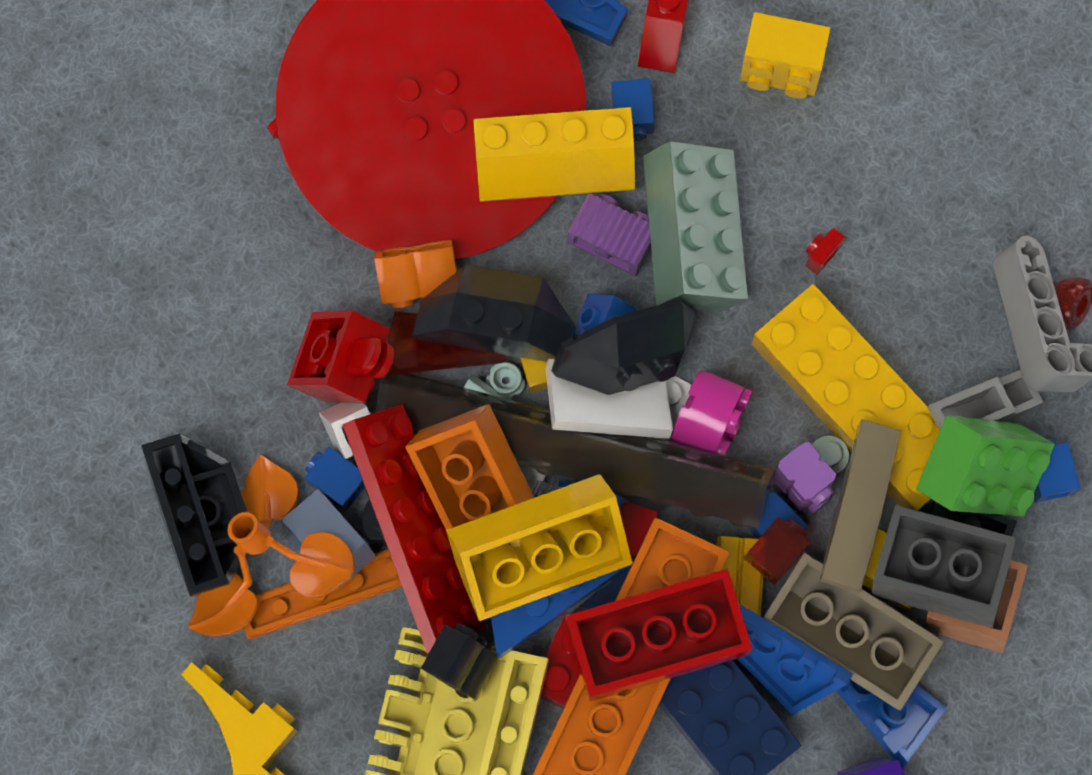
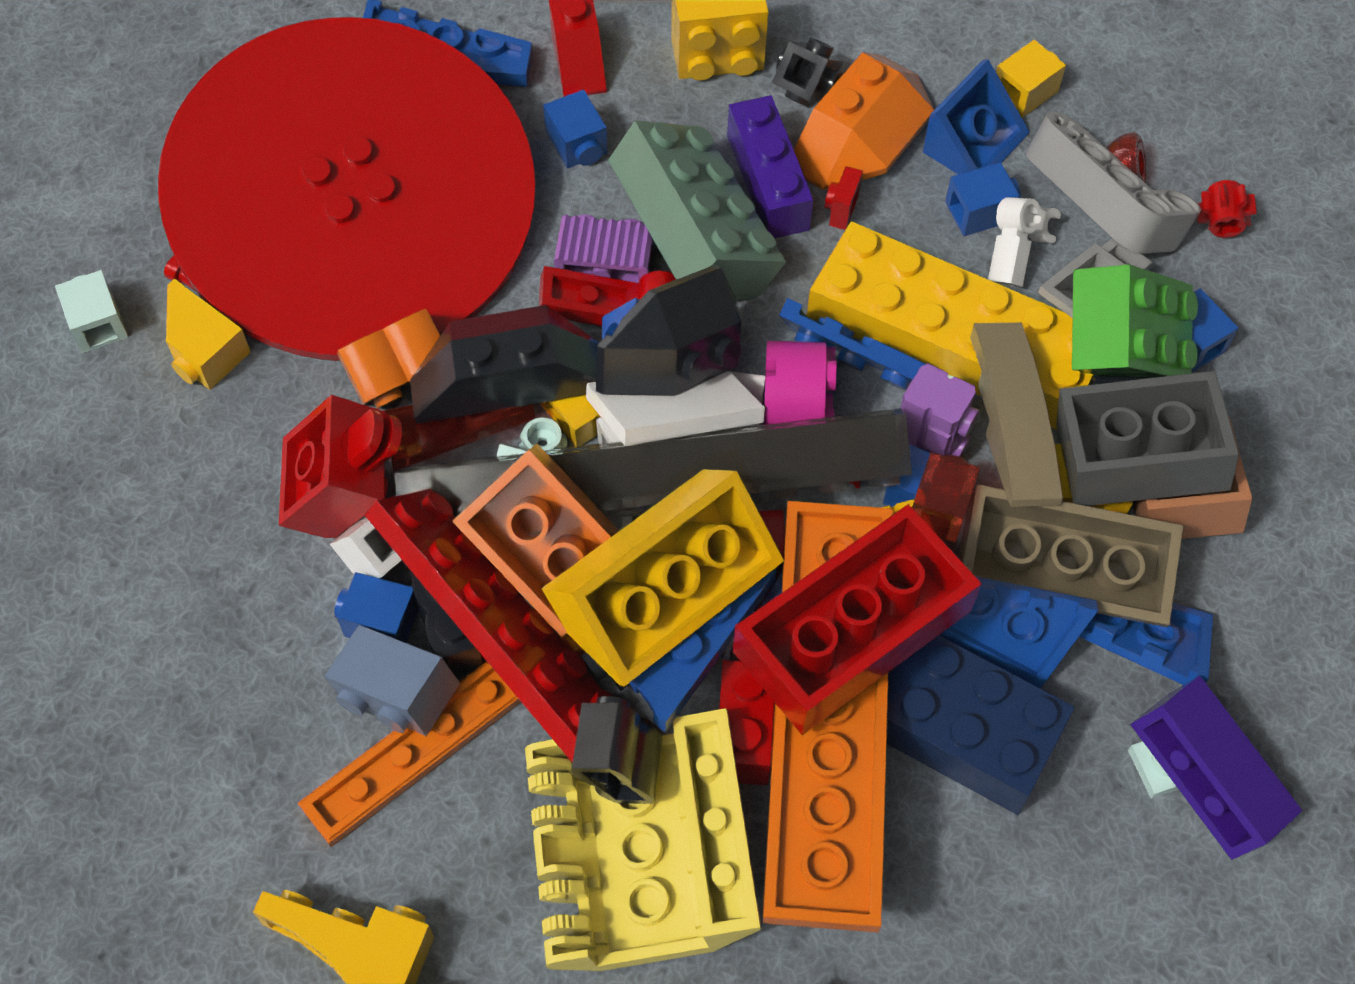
camera: 25 degrees left, 15 degrees down
black wedge [141,433,247,597] -> none
orange plant [188,455,355,636] -> none
yellow slope [473,107,635,202] -> none
none -> light aqua brick [55,270,128,353]
none -> yellow slope [166,279,251,390]
none -> red plate [538,266,676,326]
none -> dark purple brick [727,95,813,239]
none -> black brick [772,37,844,106]
none -> blue wing [779,298,925,390]
none -> orange wedge [794,52,934,190]
none -> blue slope [923,59,1029,174]
none -> blue brick [945,162,1021,236]
none -> white bar [988,197,1061,288]
none -> yellow brick [996,39,1066,118]

